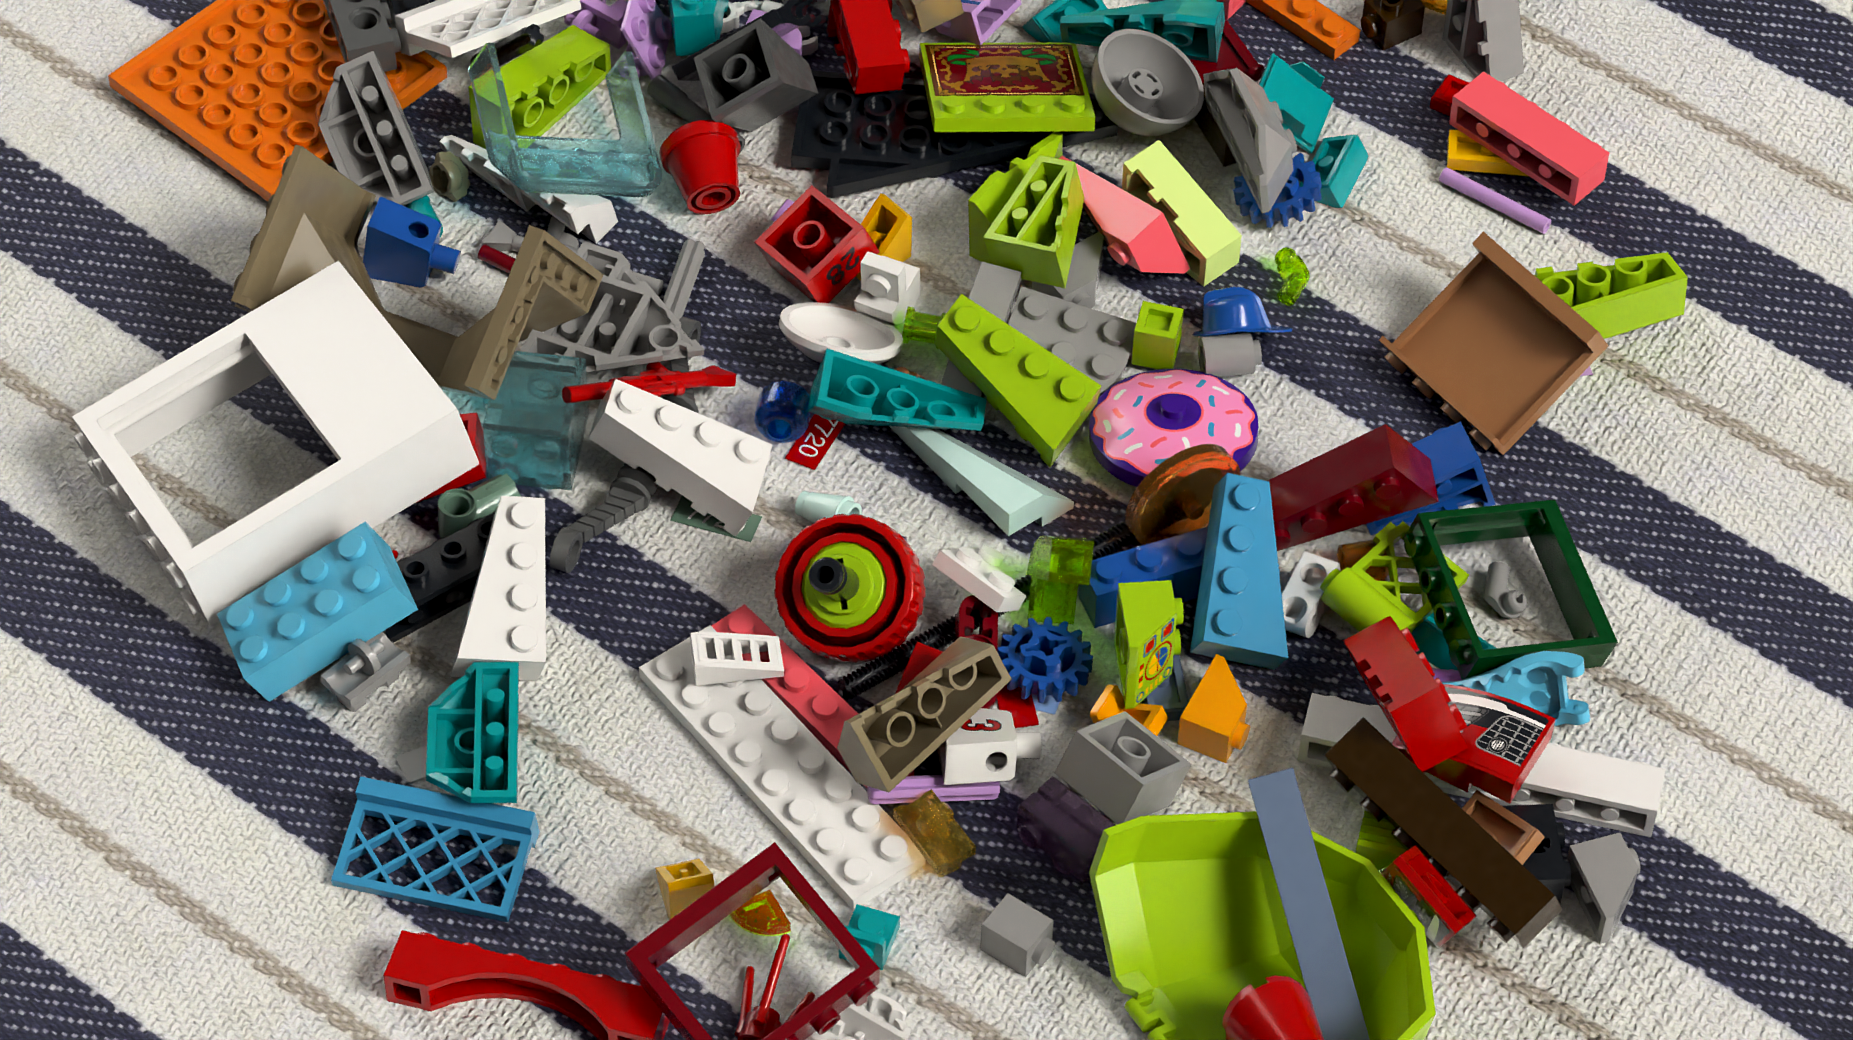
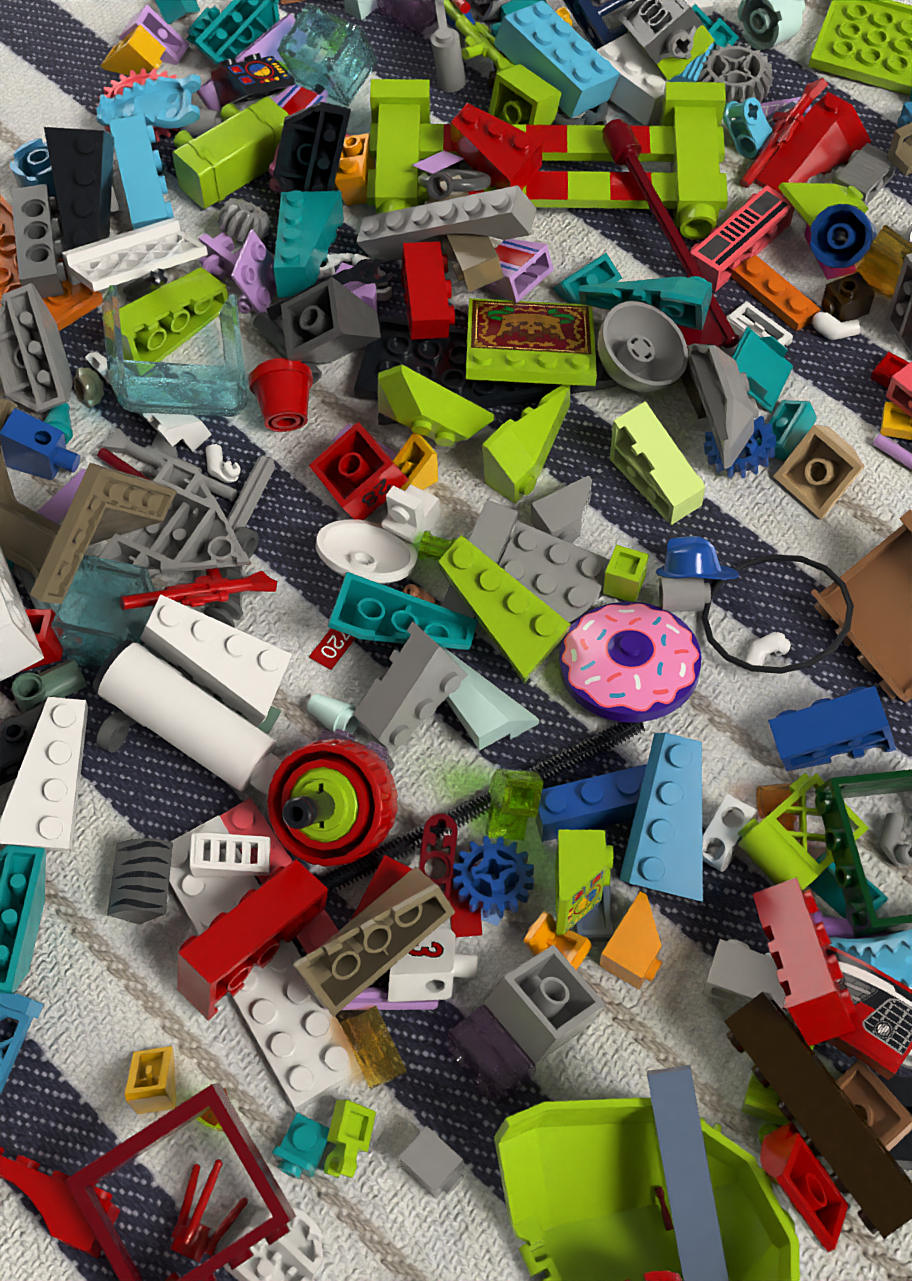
camera: 10 degrees right, 10 degrees up
clear blue head [754,380,811,443] -> none
white plate [932,545,1026,612] -> none
lime wedge [983,155,1084,288] -> none
coral wedge [1059,156,1190,274] -> none
clear orange piece [1125,444,1241,545] -> none
dark red wedge [1267,424,1439,551] -> none
clear neon green arm [1274,247,1310,306] -> none
none -> lavender sticker [37,469,86,523]
none -> white piece [92,639,283,796]
none -> dark grey brick [107,838,173,925]
none -> red wedge [177,859,328,1021]
none -> white arm [205,444,241,483]
none -> lime plate [324,1099,377,1178]
none -> light grey wedge [353,622,468,753]
none -> lime wedge [378,365,494,446]
none -> dark red piece [654,1186,674,1231]
none -> black piece [701,554,854,674]
none -> white tile [726,301,793,346]
none -> white arm [745,632,791,674]
none -> tan slope [773,425,865,519]
none -> white arm [812,312,860,340]

